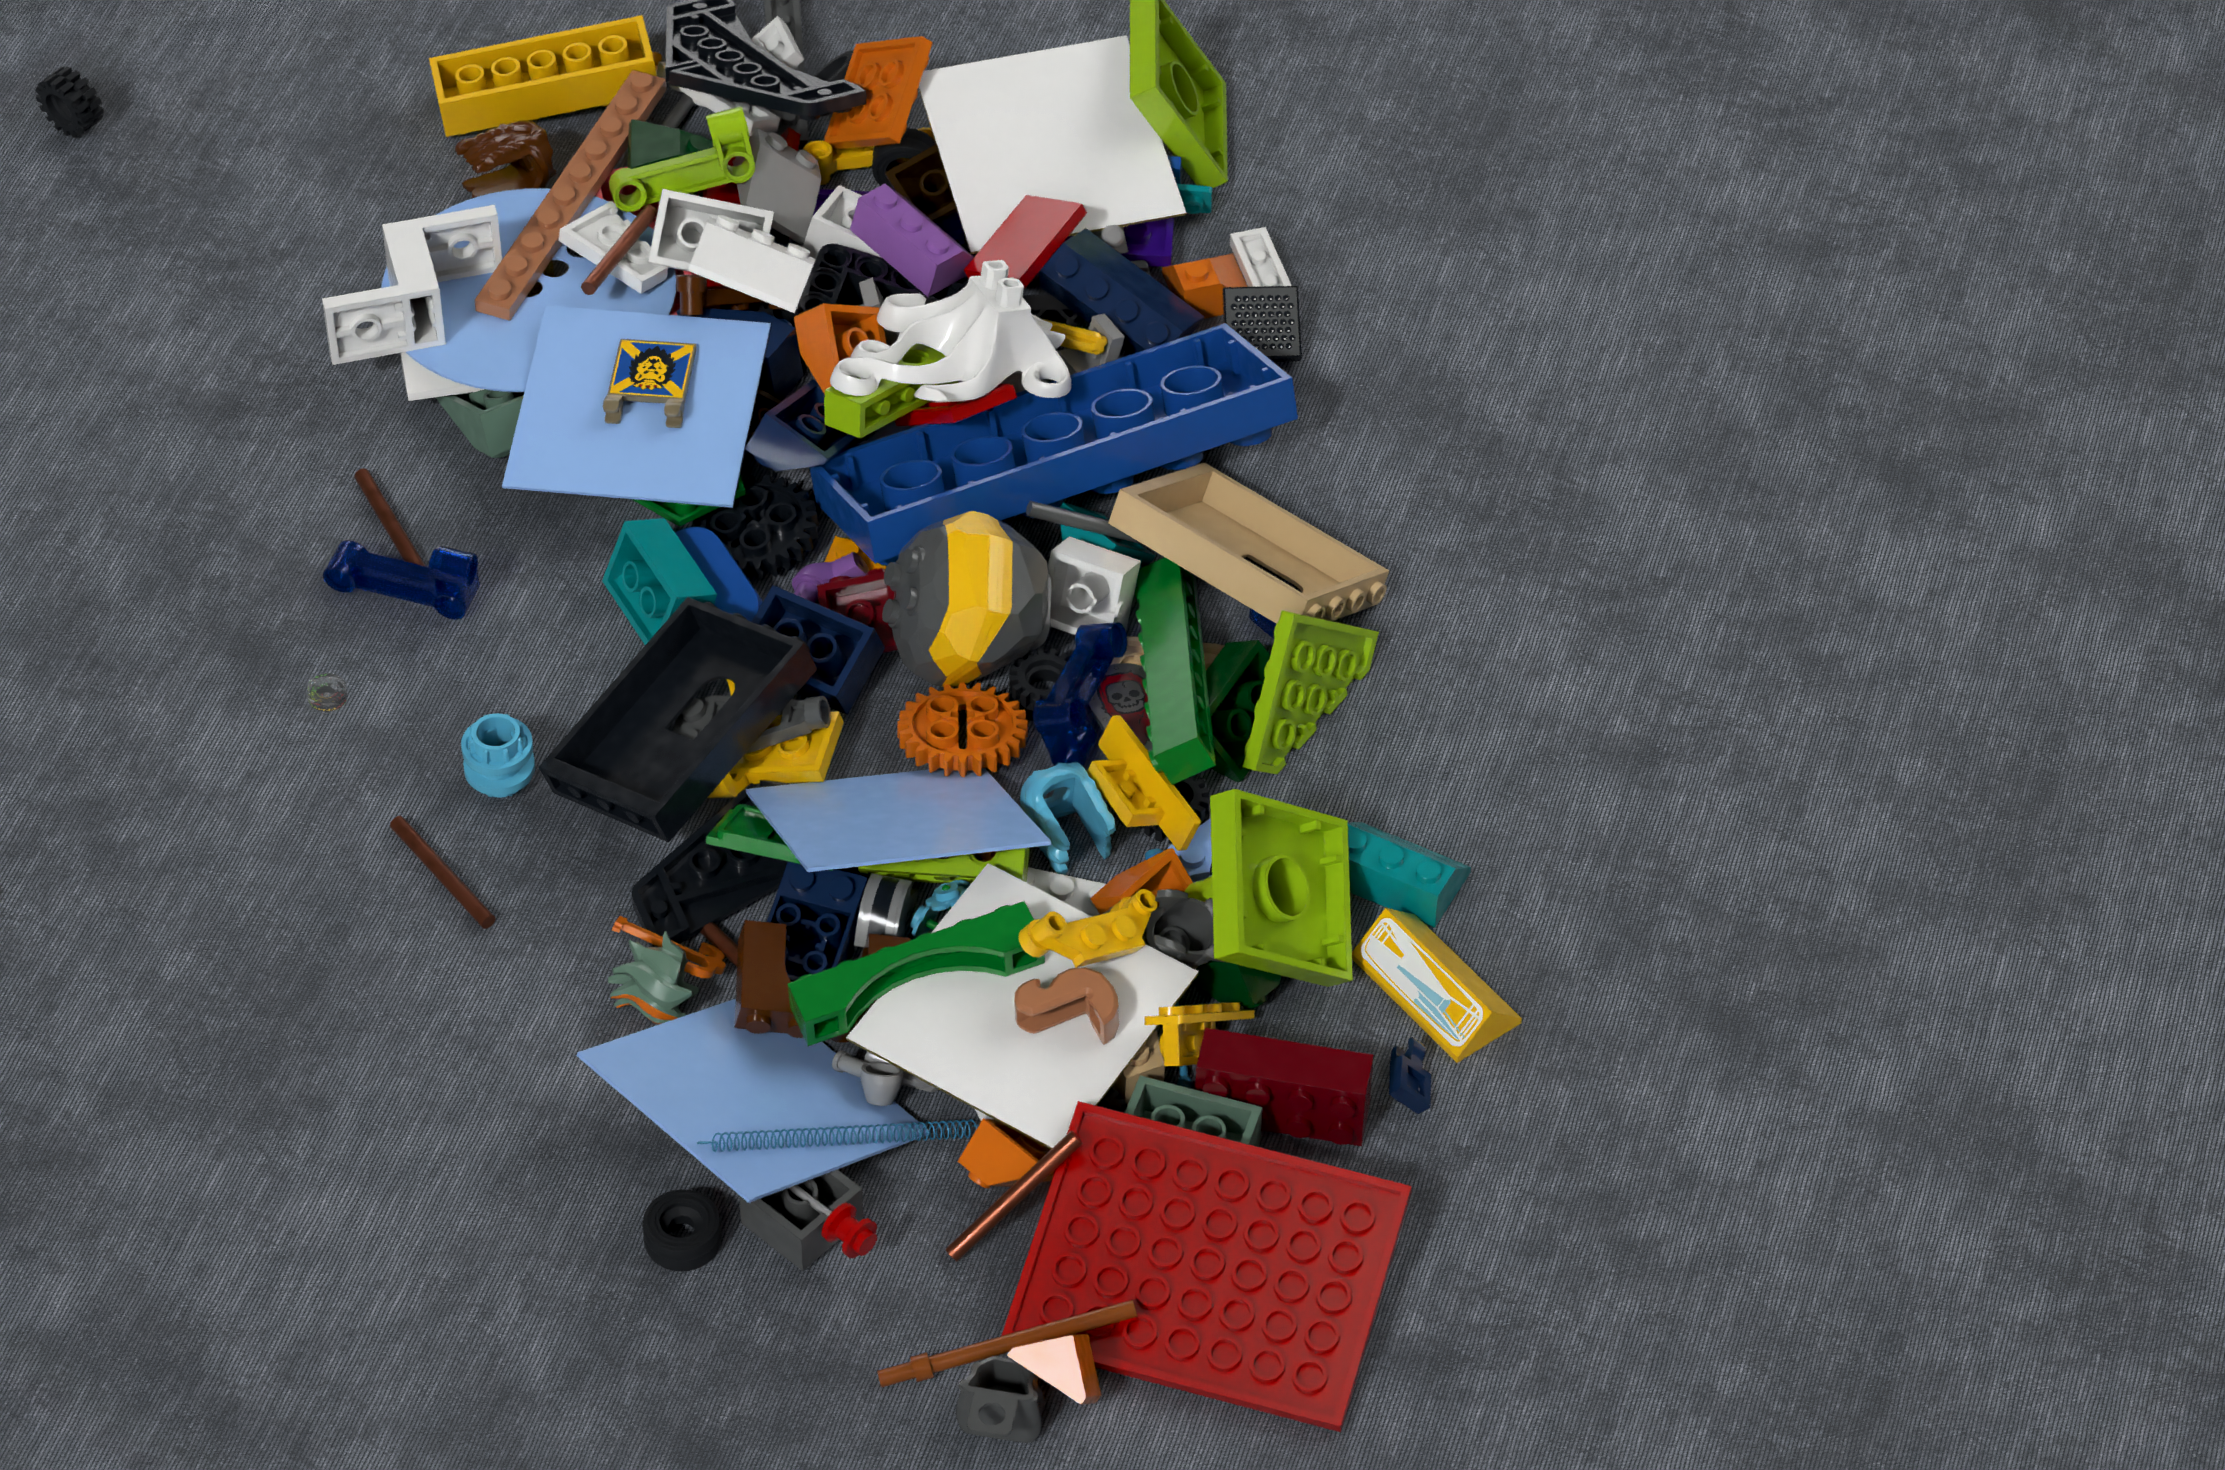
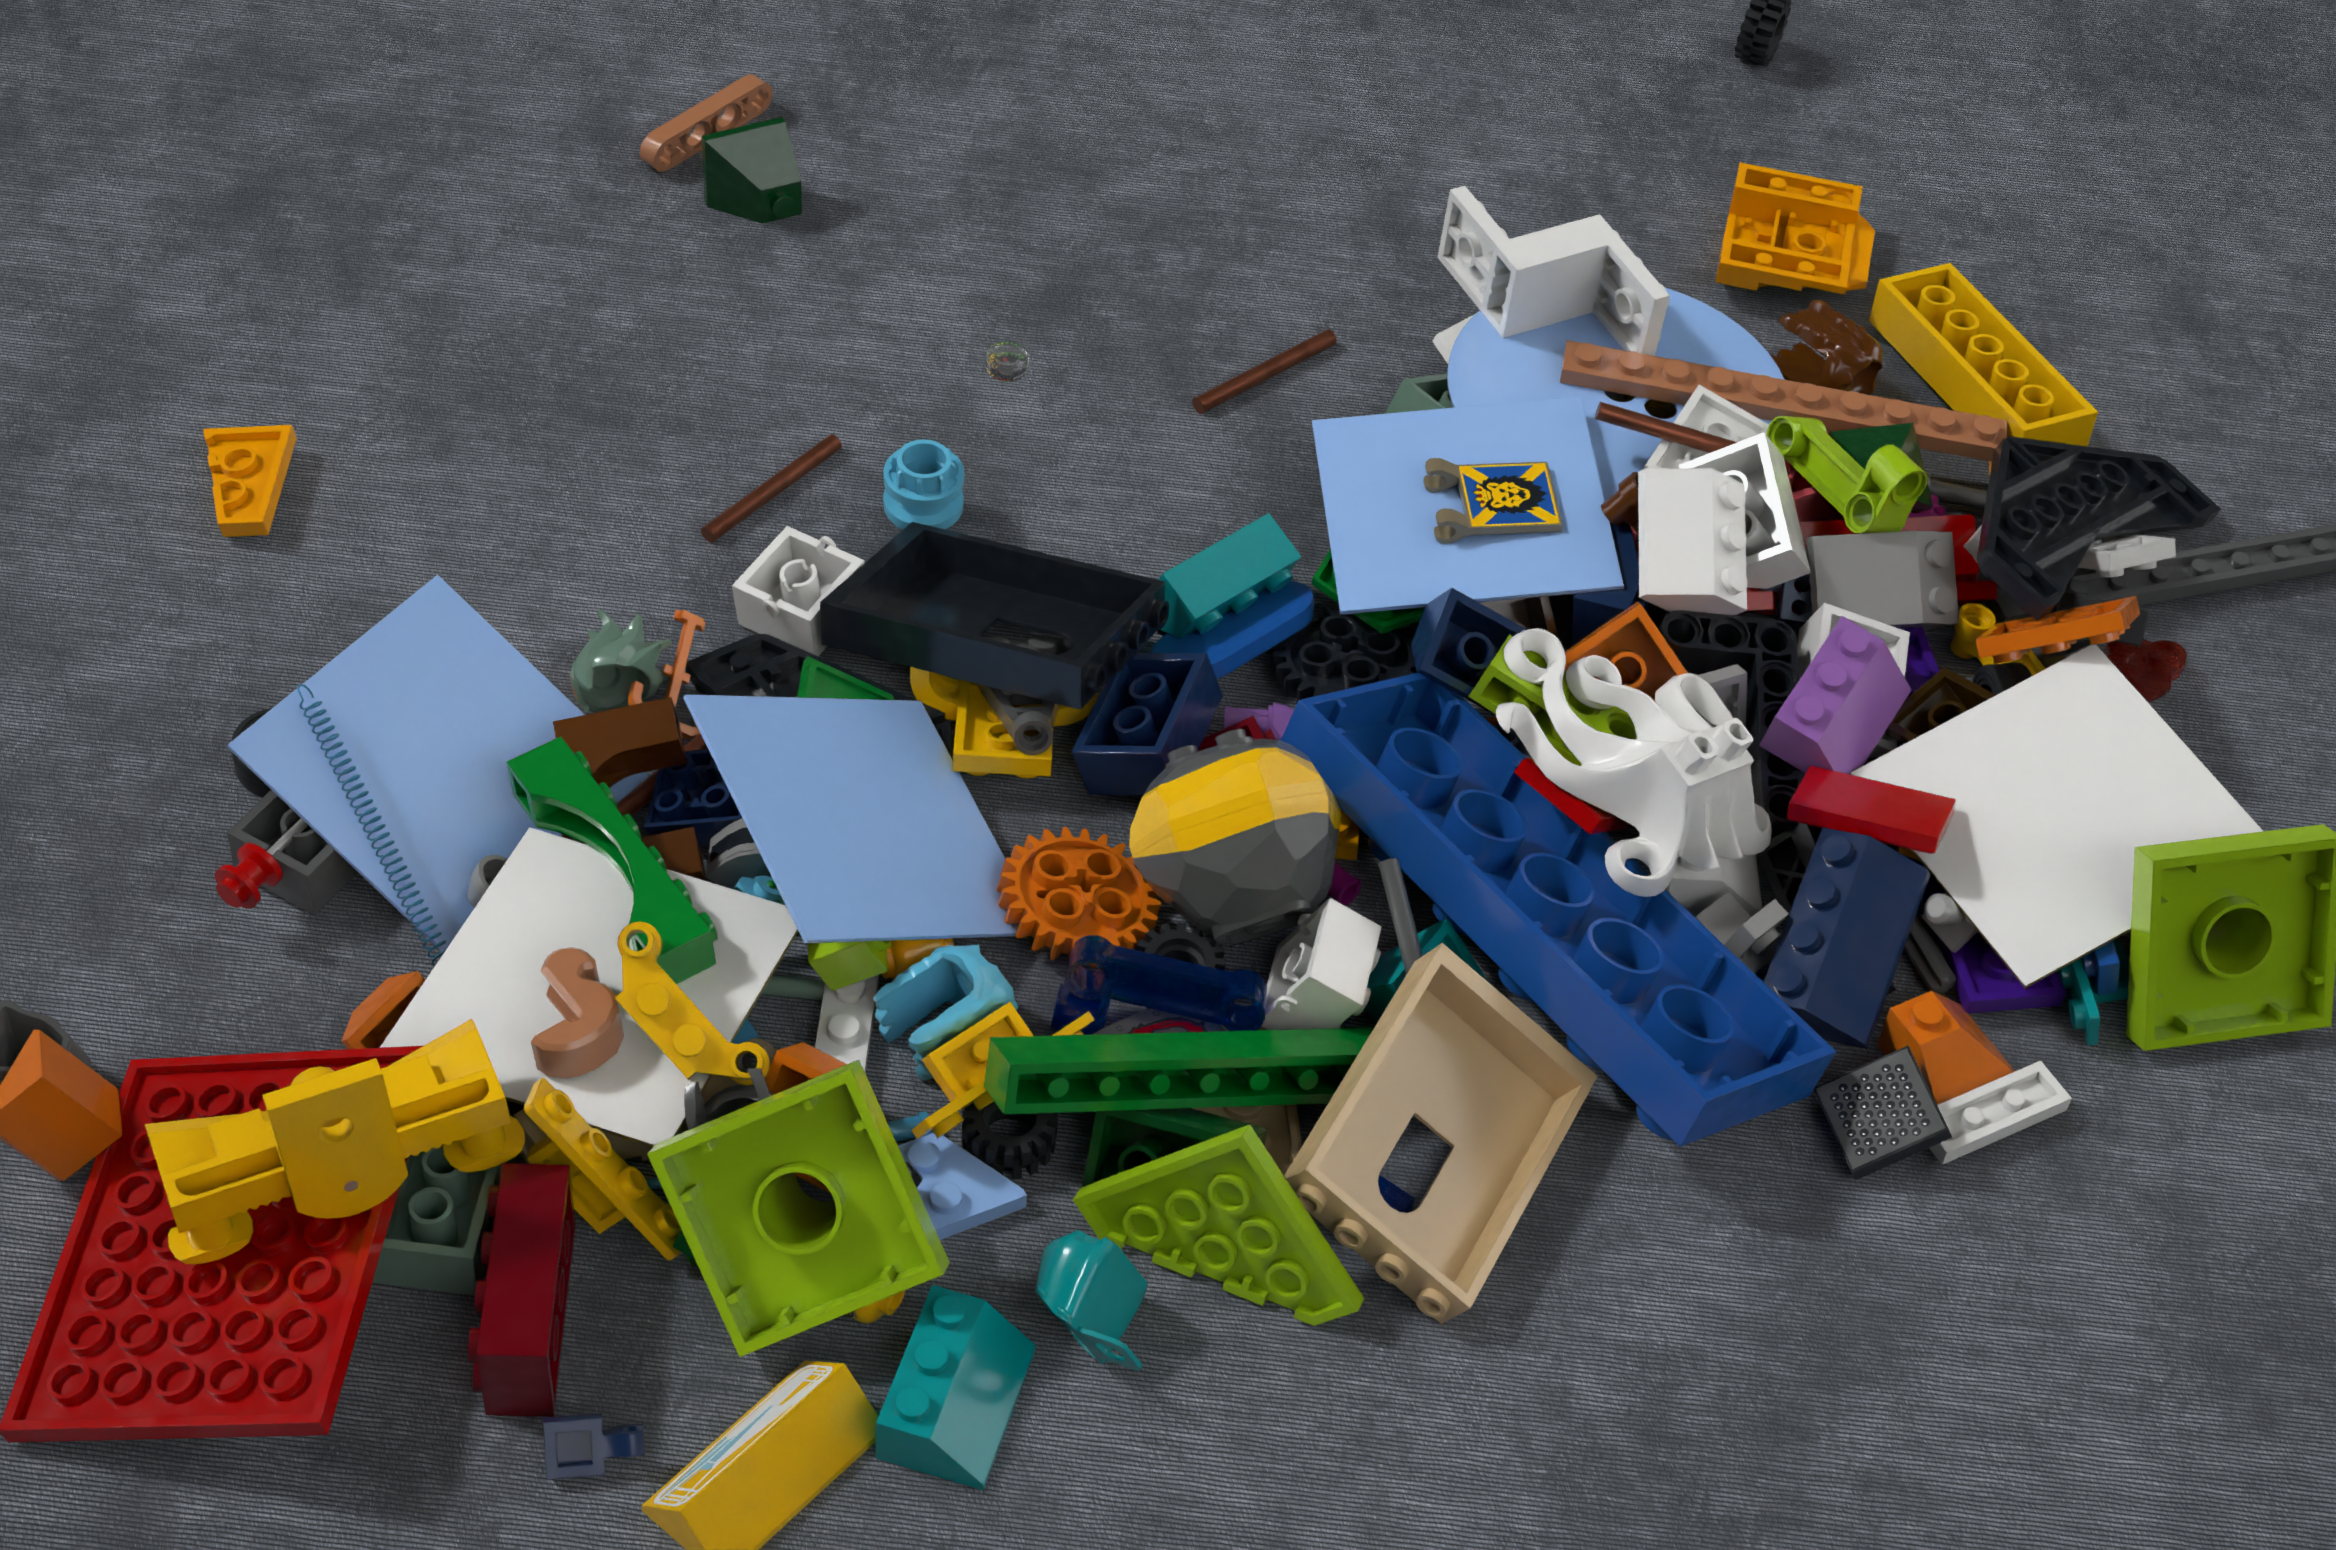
camera: 75 degrees right, 0 degrees up
clear blue piece [323,540,480,620] -> none
dark orange bar [877,1300,1137,1387] -> none
copper bar [946,1131,1083,1261] -> none
yellow axle [1040,318,1108,355] -> none
none -> yellow piece [145,1018,525,1265]
none -> light orange wing [203,425,297,537]
none -> dark green slope [702,117,802,224]
none -> white brick [732,526,865,656]
none -> teal piece [1035,1230,1148,1371]
none -> light orange slope [1715,162,1875,295]

